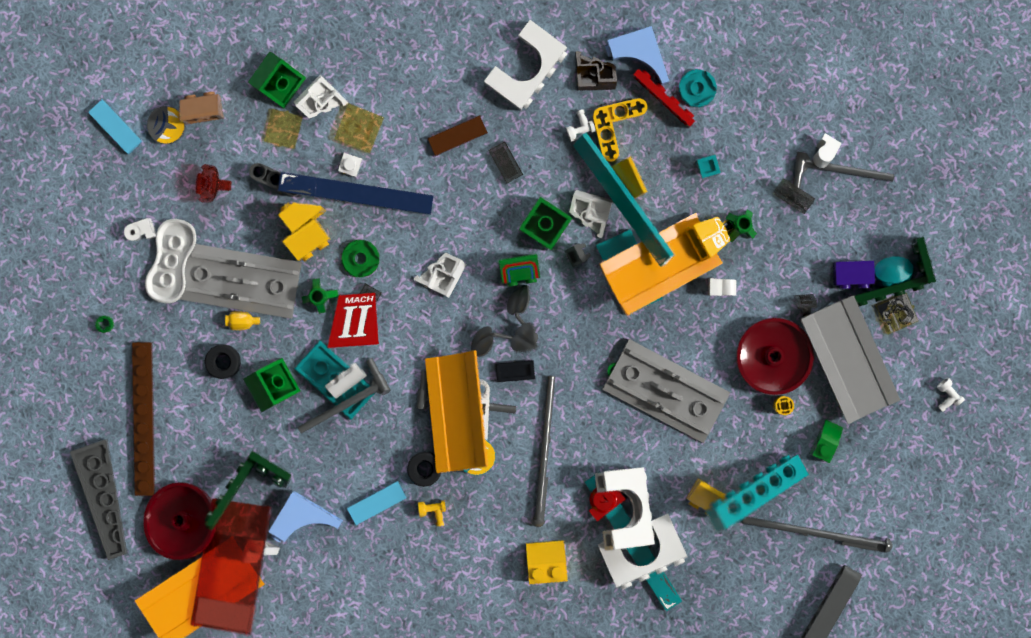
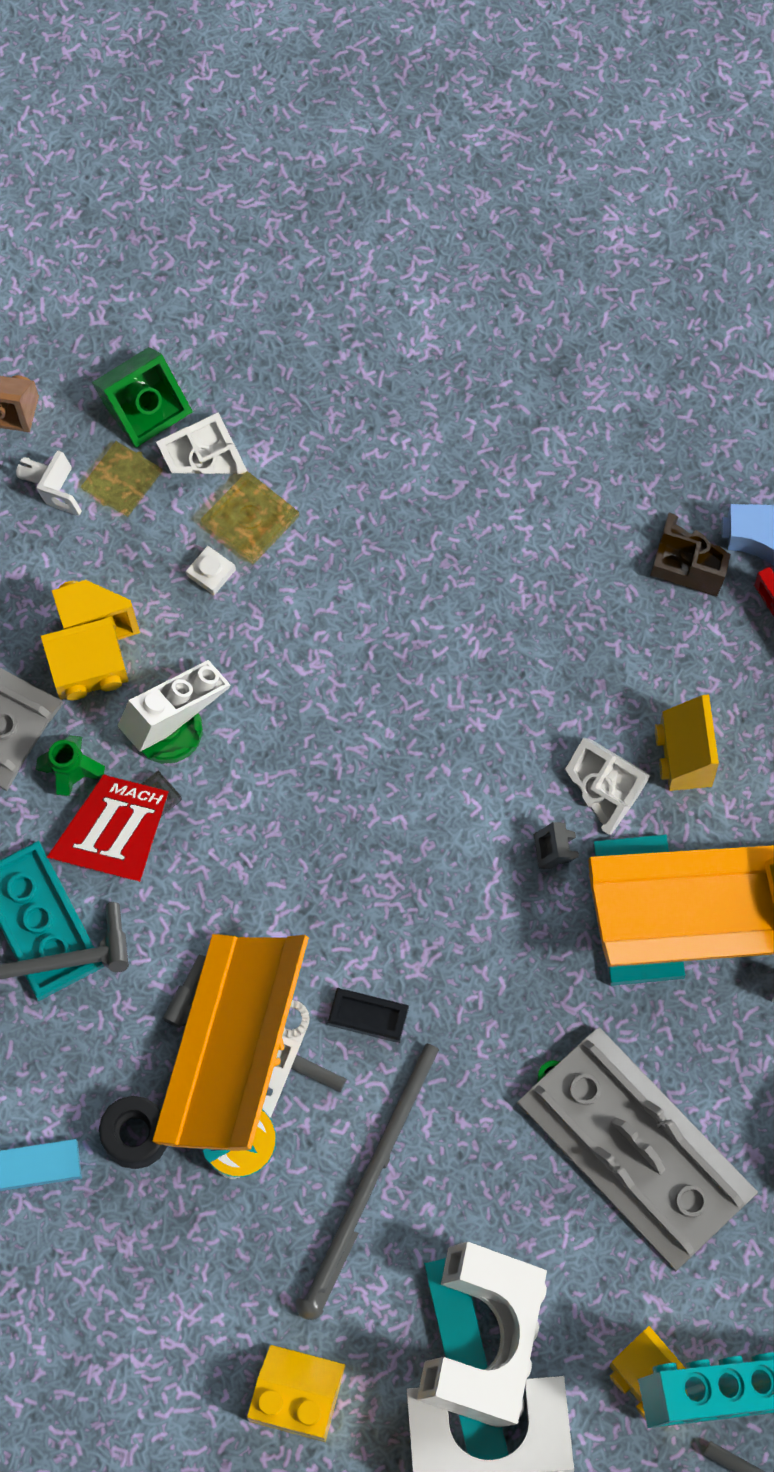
camera: 20 degrees right, 20 degrees down
dark grey beam [249,163,300,197] -> none
dark blue tile [278,172,434,215] -> none
white slope [325,363,367,398] -> none
white slope [414,253,467,298] -> none
yellow piece [418,500,446,526] -> none
reddish brown tile [427,116,488,156] -> none
dark grey plant [471,285,538,357] -> none
white arch [484,20,567,111] -> none
clear smoke tile [488,141,523,184] -> none
green slope [499,254,540,287] -> none
green brick [519,197,572,251] -> none
white piece [566,109,596,142] -> none
teal tile [573,133,675,267] -> none
red piece [589,487,626,522] -> none
yellow beam [593,98,647,162] -> none
none -> white bracket [16,451,82,516]
none -> white slope [118,660,231,751]

